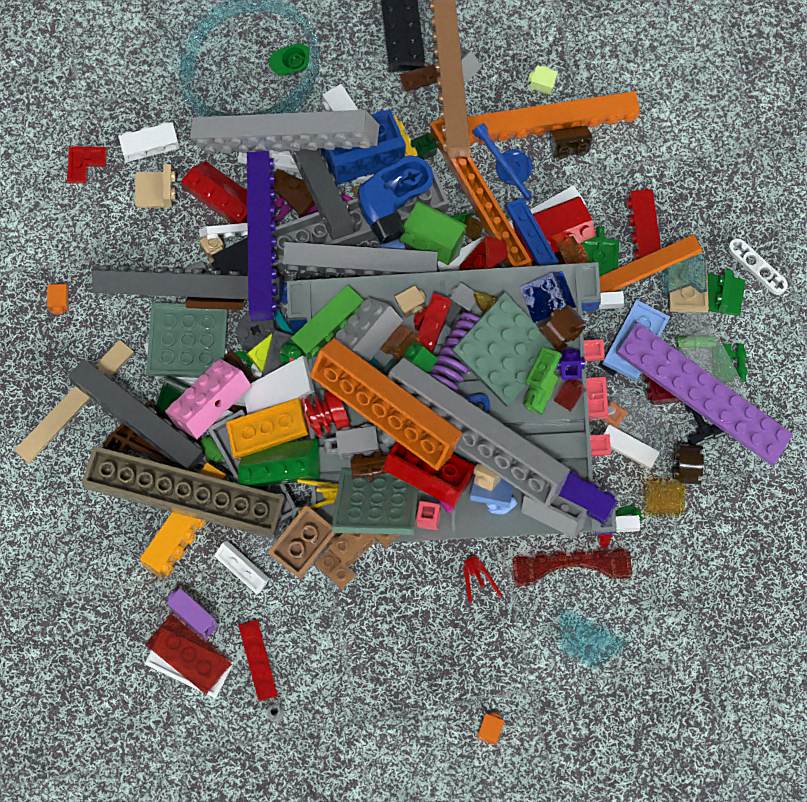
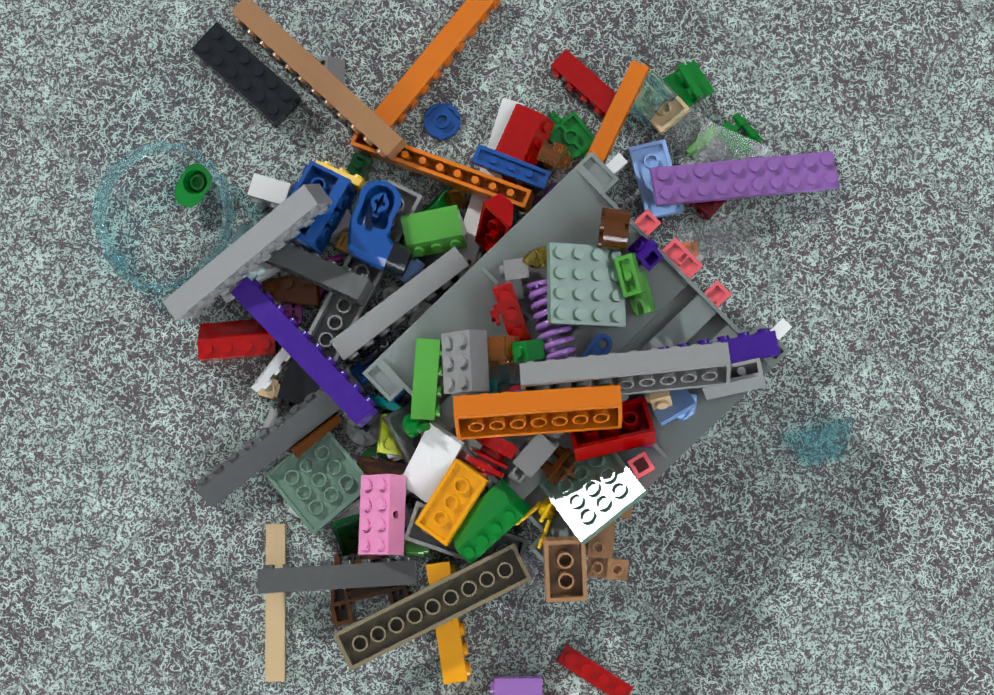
camera: 35 degrees left, 10 degrees up
orange brick [47,284,69,314] -> none
red plate [67,146,107,184] -> none
white brick [119,122,180,162] -> none
tan bracket [135,164,176,208] -> none
white plate [214,540,269,594] -> none
tan brick [395,285,427,318] -> none
reddish brown plate [400,64,439,92] -> none
red plant [463,556,502,603] -> none
blue piece [472,123,532,200] -> none
orange brick [477,712,504,745] -> none
clear red arch [512,549,633,587] -> none
clear blue bracket [520,271,576,323] -> none
yellowish green brick [528,65,558,95] -> none
dark brown slope [549,125,593,159] -> none
clear red bracket [554,379,587,412] -> none
white tile [603,425,660,470] -> none
green piece [616,506,643,521] -> none
clear yellow slope [642,482,686,517] -> none
dark brown brick [672,445,704,485] -> none
black bar [685,405,727,446] -> none
white beam [728,239,788,295] -> none

